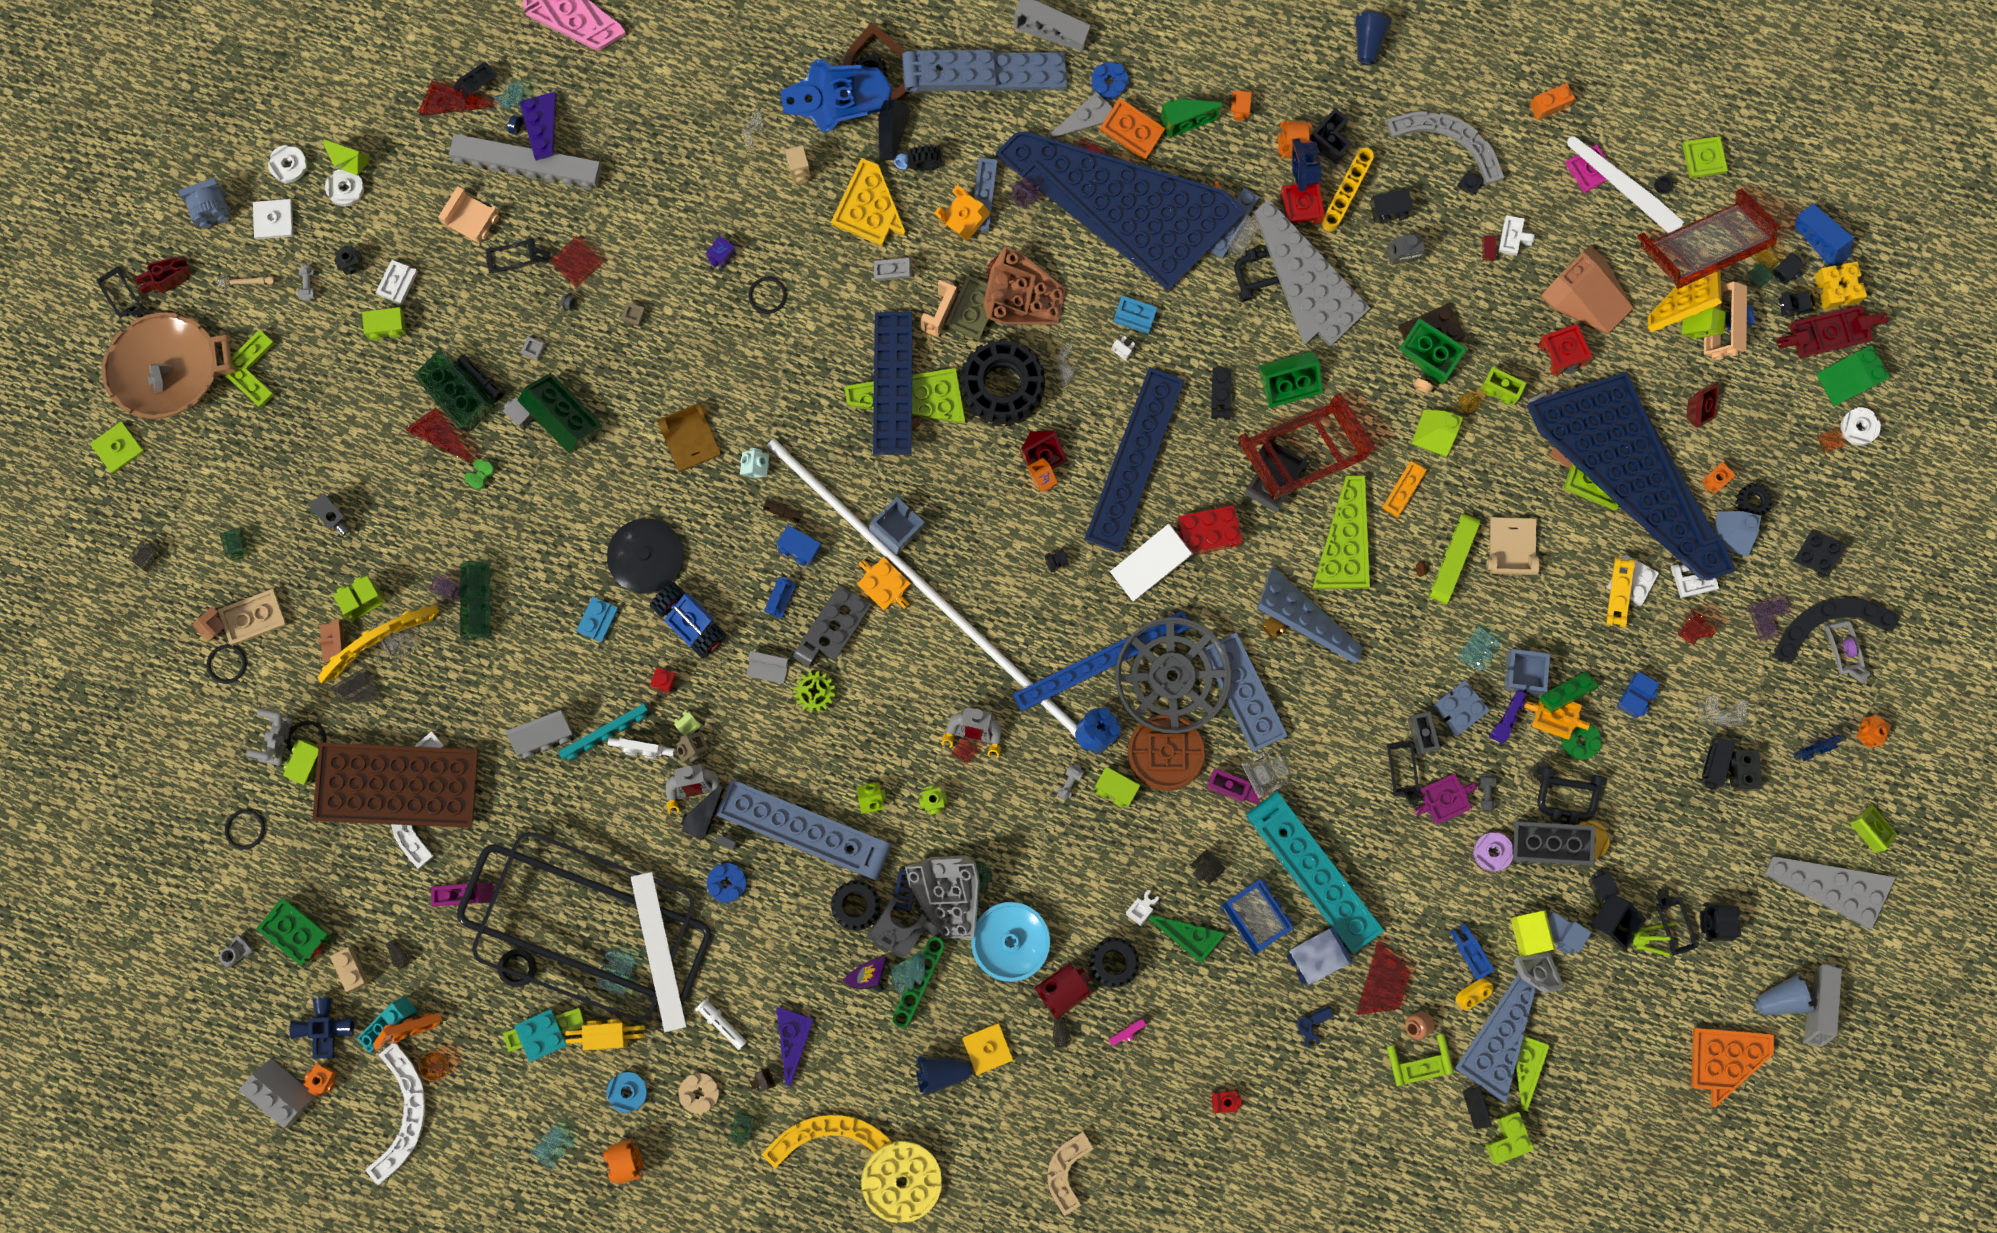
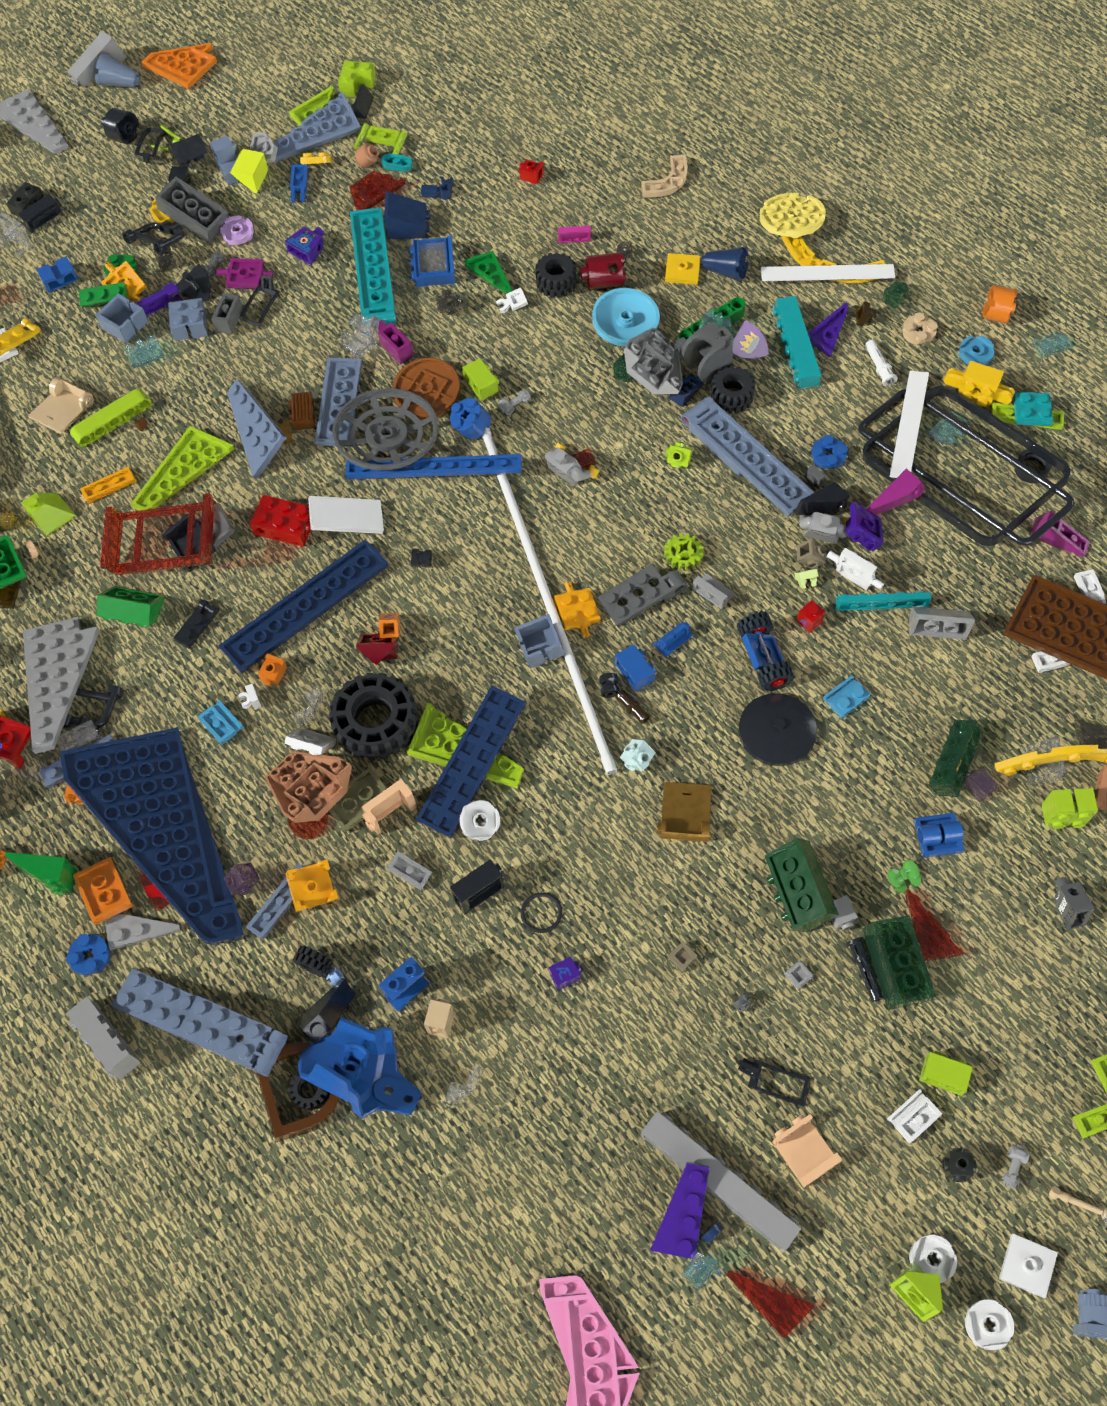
camera: 145 degrees left, 15 degrees down
black hinge [453,61,497,99] -> none
clear red tile [549,236,603,288] -> none
yellow wing [831,158,905,246] -> none
lime brick [919,786,948,815] -> none
none -> black shield [176,264,211,302]
none -> orange brick [258,654,287,686]
none -> dark purple torso [285,227,324,265]
none -> white plate [285,728,336,755]
none -> reddish brown brick [288,391,316,430]
none -> blue panel [379,956,430,1012]
none -> teal plate [381,153,413,172]
none -> black window [450,859,505,915]
none -> white plate [460,800,500,841]
none -> black wheel [599,673,620,698]
none -> white sticker [761,264,895,281]
none -> teal brick [772,296,821,389]
none -> dark purple plate [846,502,884,551]
none -> magenta slope [867,468,925,515]
none -> blue plate [914,813,964,858]

